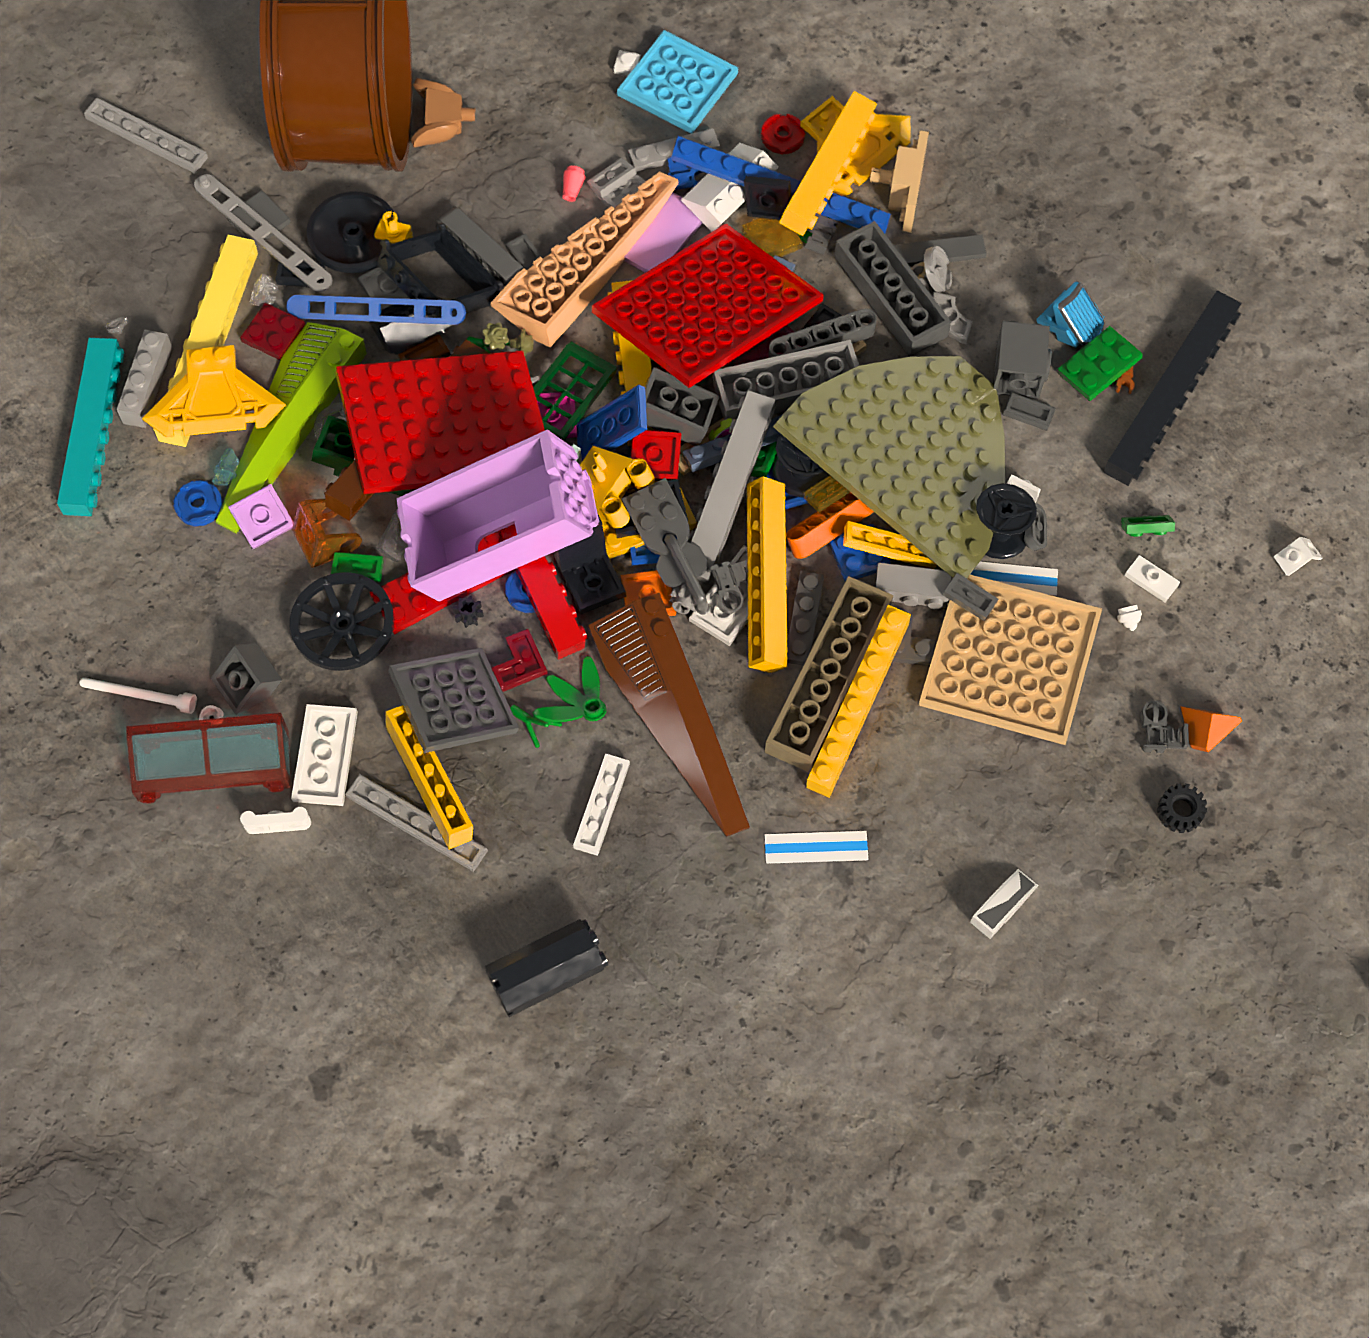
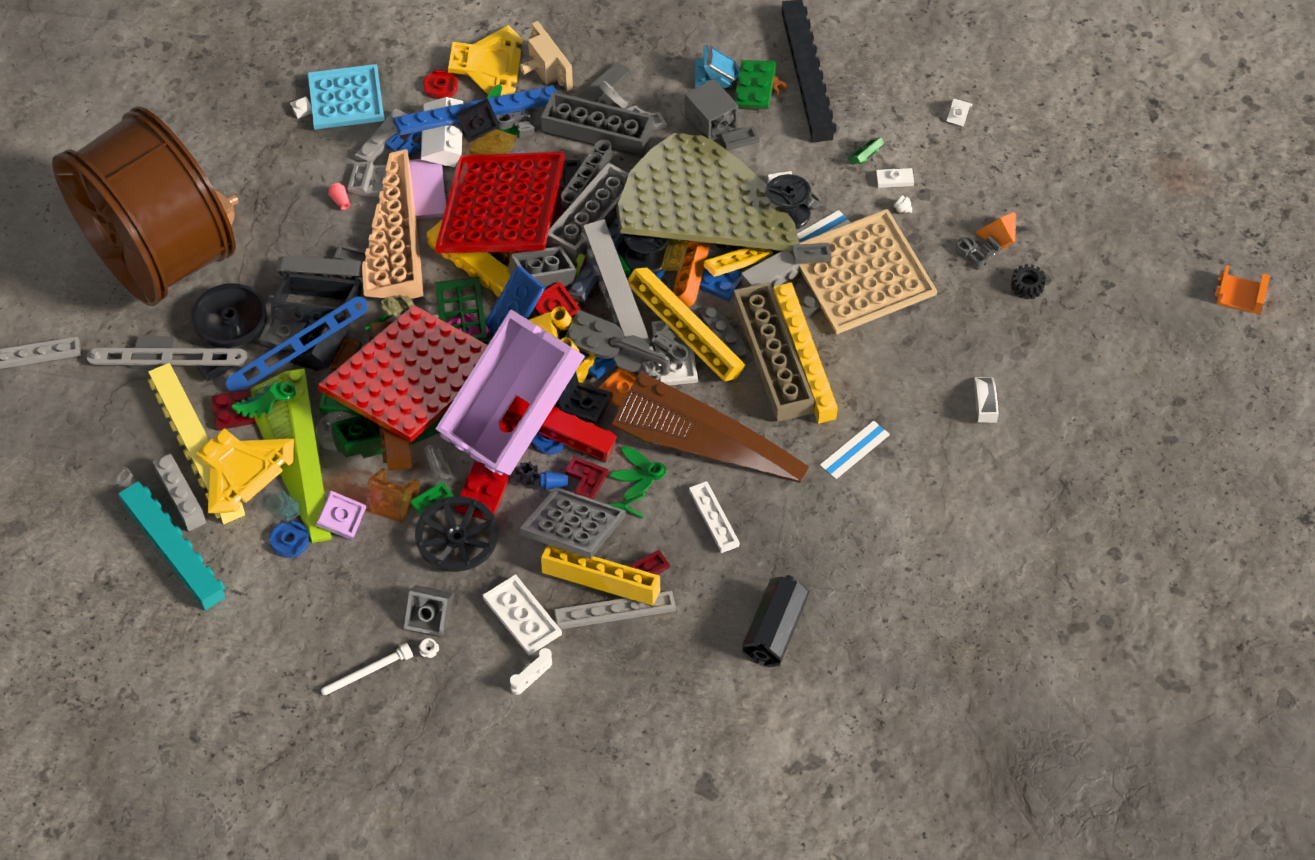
camera: 40 degrees left, 10 degrees down
windscreen [126,713,291,804] -> none
clear tile [250,274,278,306] -> none
yellow bracket [374,211,413,243] -> none
yellow brick [779,91,877,236] -> none
none -> green plant [231,382,296,418]
none -> blue cone [539,471,568,490]
none -> dark red plate [628,550,670,575]

